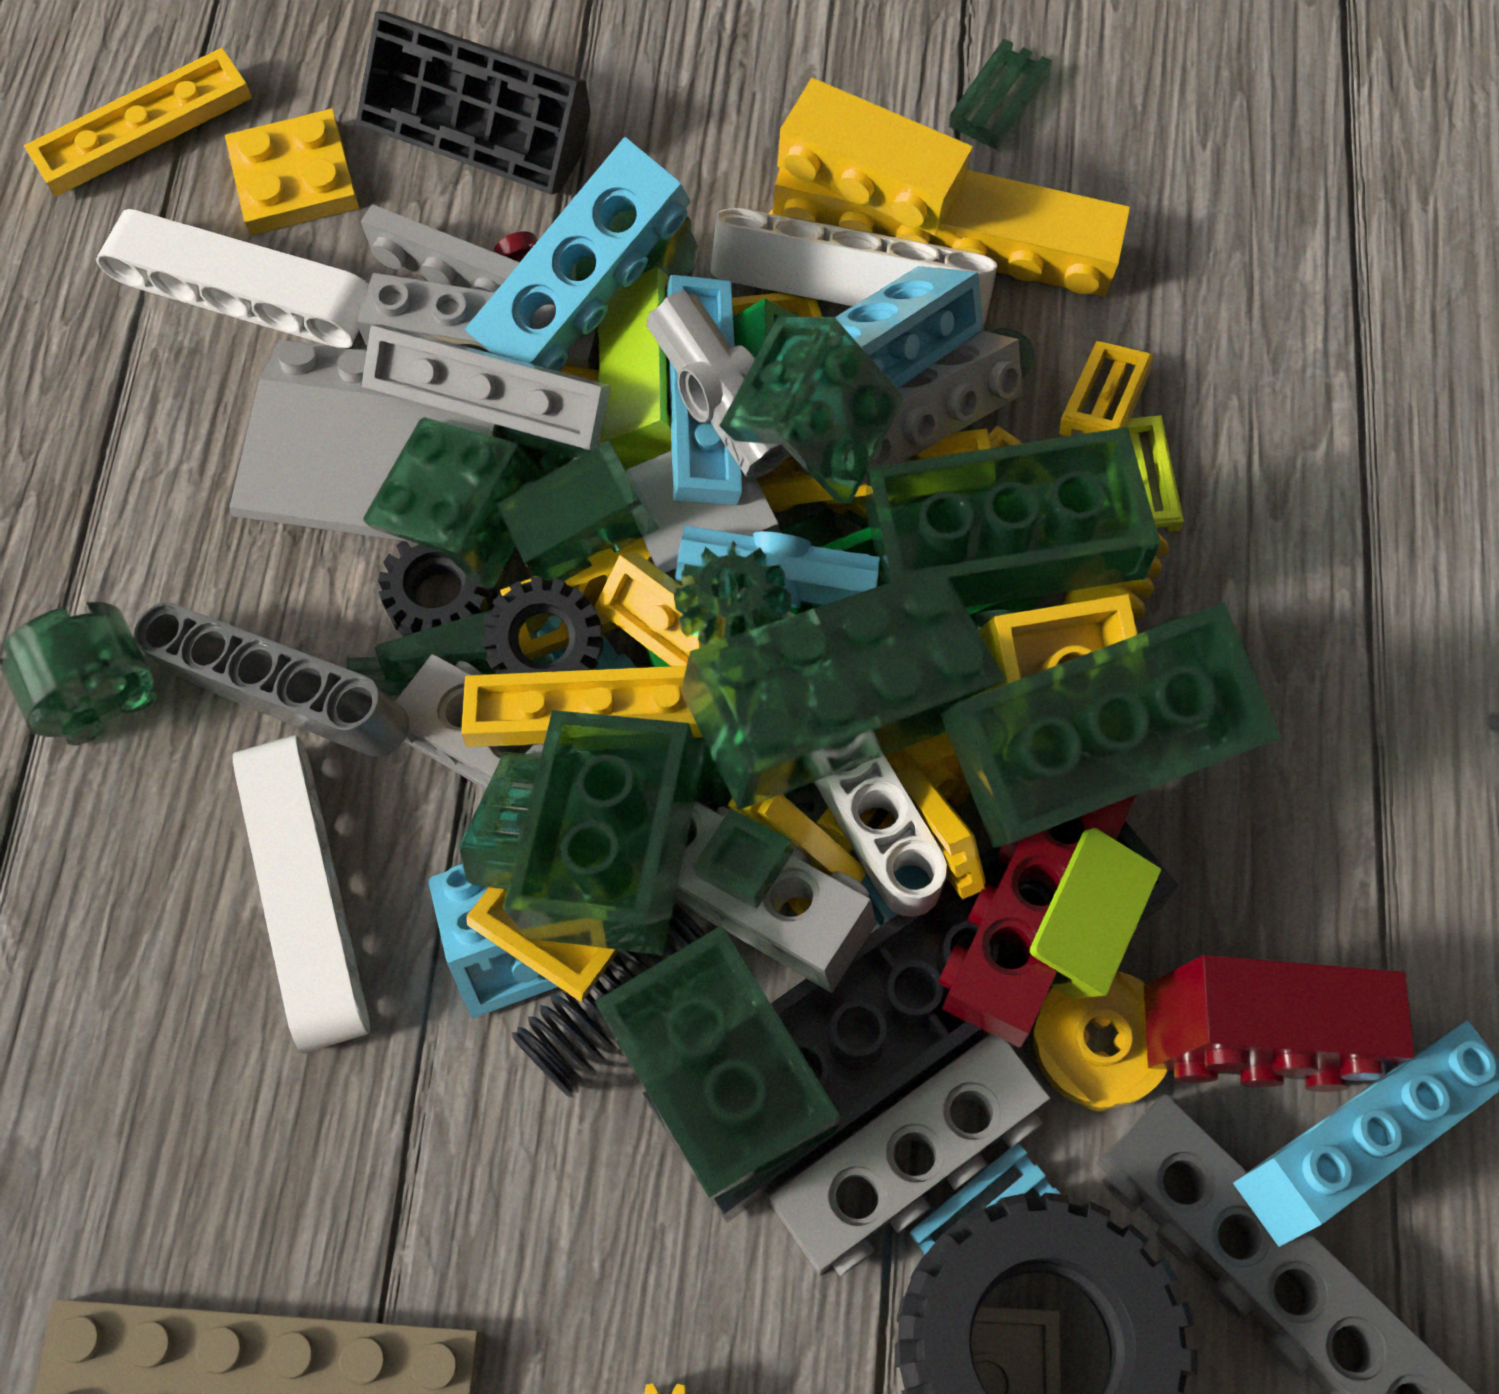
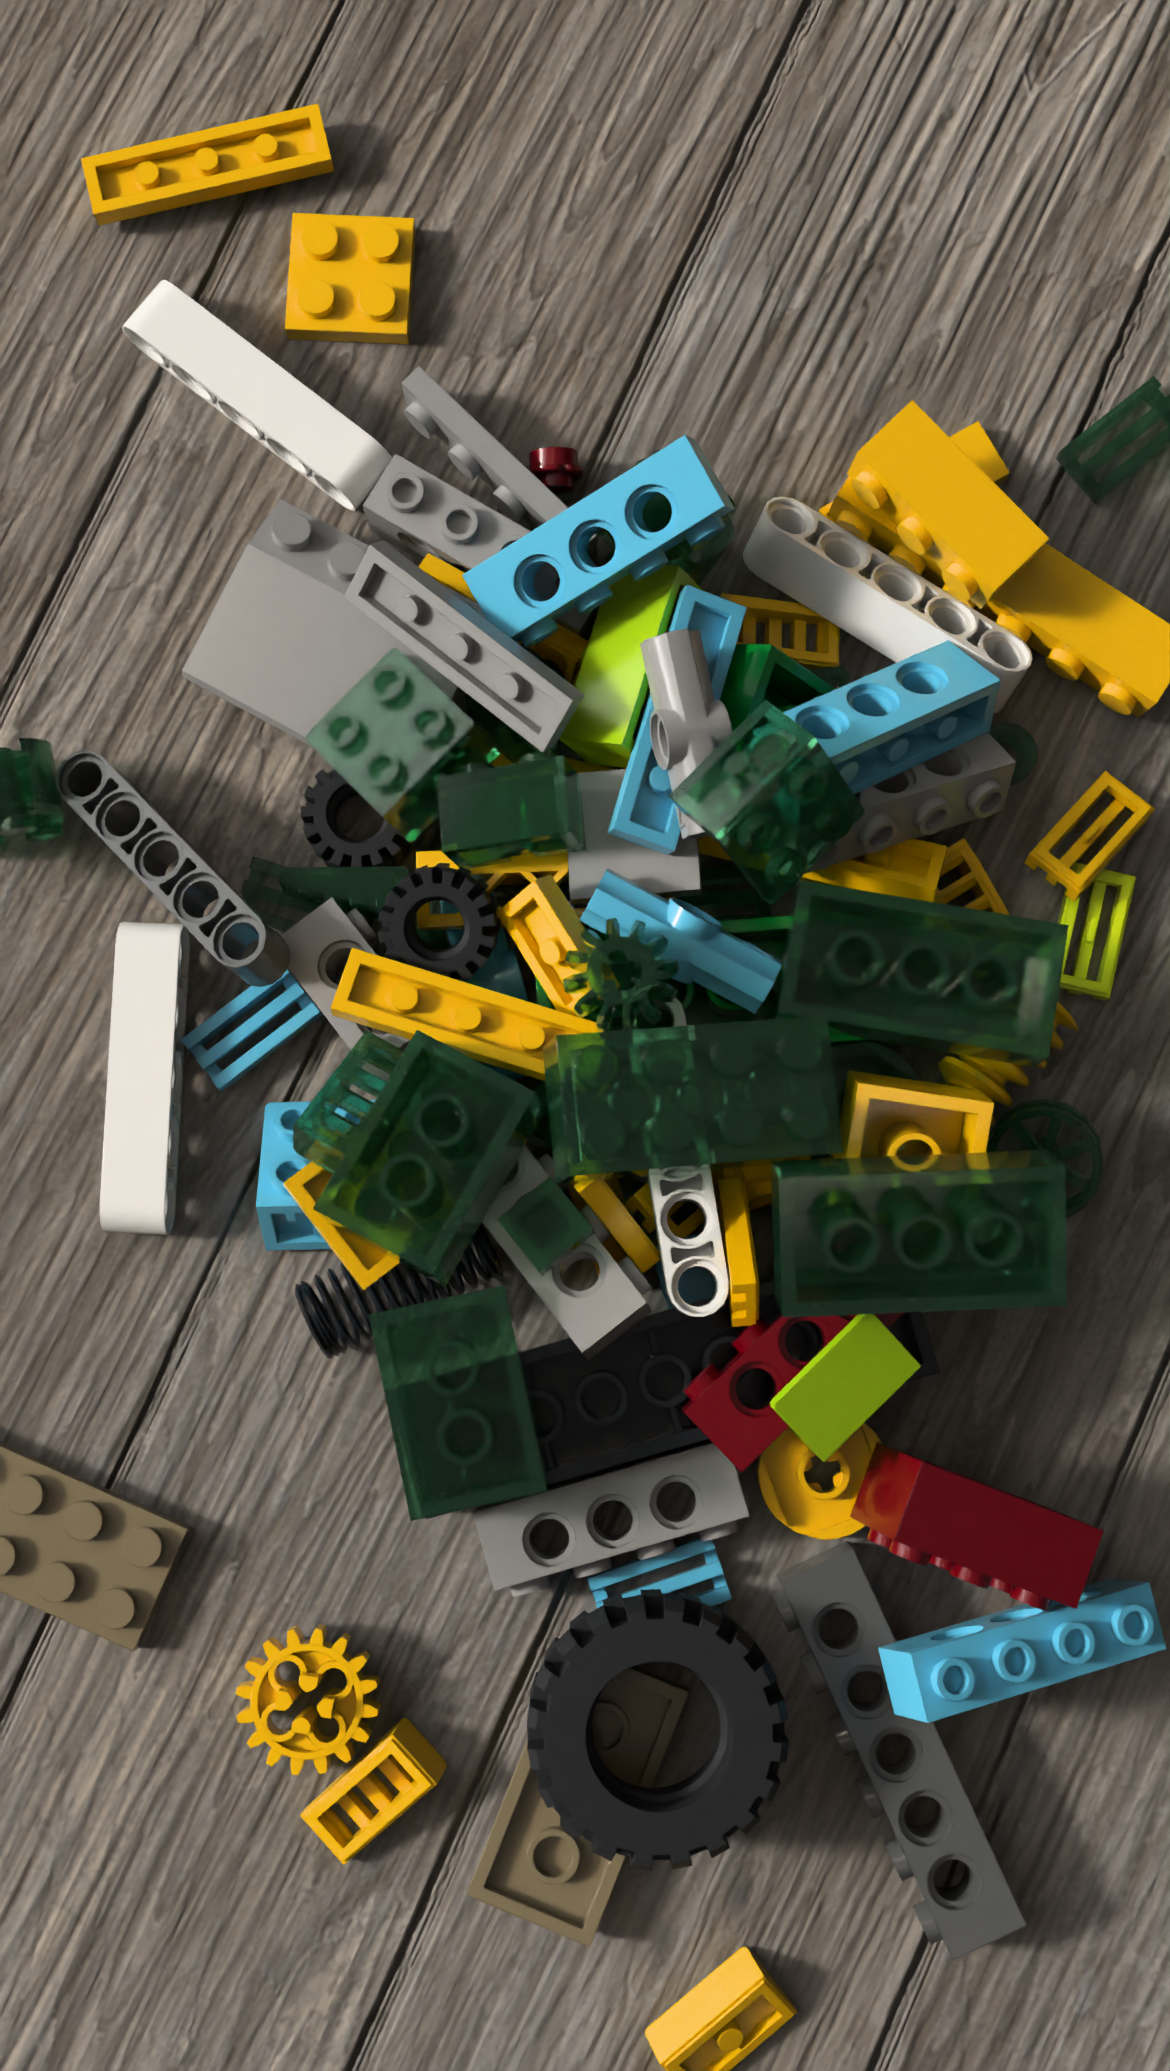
camera: 20 degrees right, 15 degrees up
black piece [355,12,591,195] -> none
none -> medium azure tile [181,969,323,1092]

